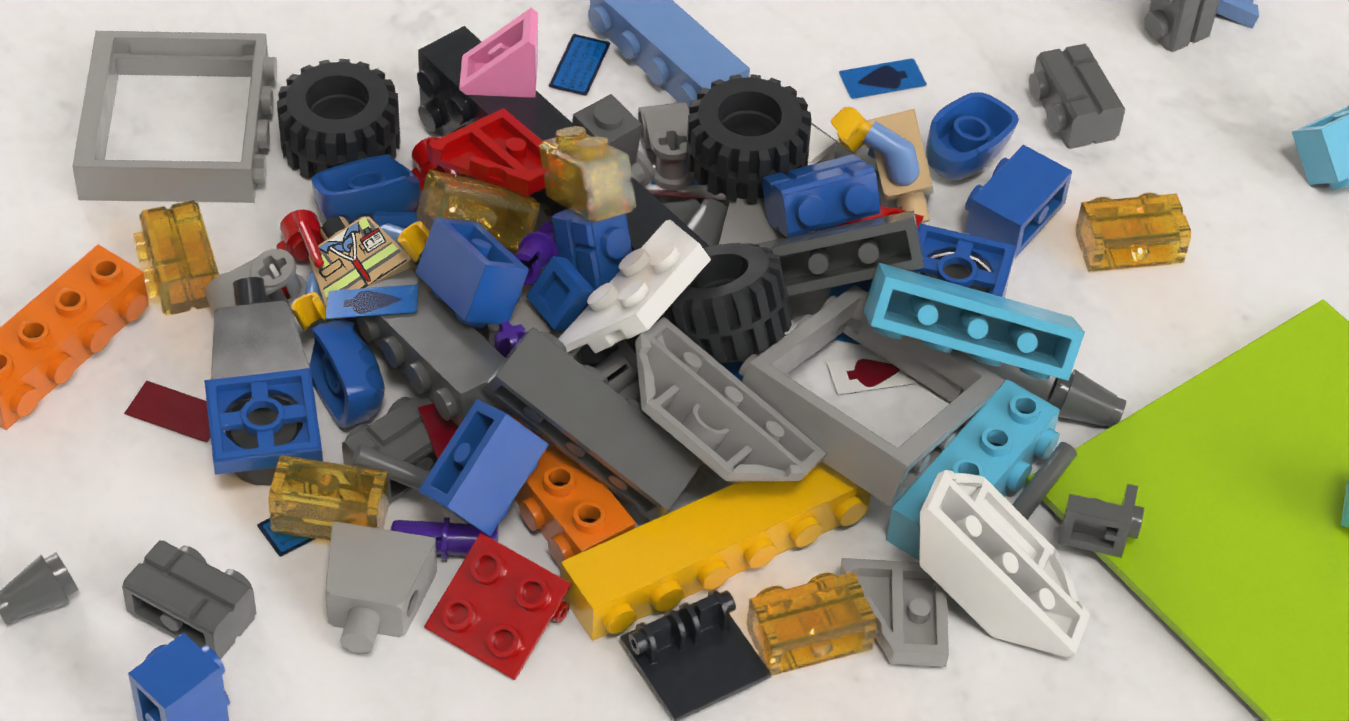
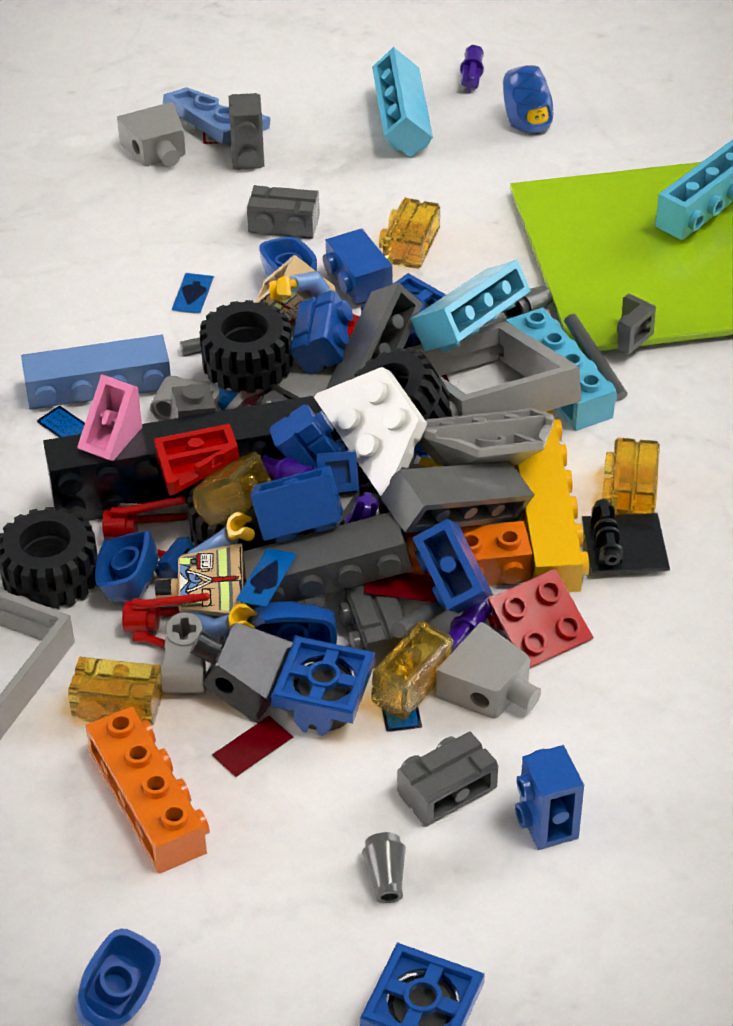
camera: 60 degrees left, 5 degrees down
clear yellow brick [539,126,636,222] -> none
light grey wing [840,558,949,667] -> none
white wedge [919,470,1091,657] -> none

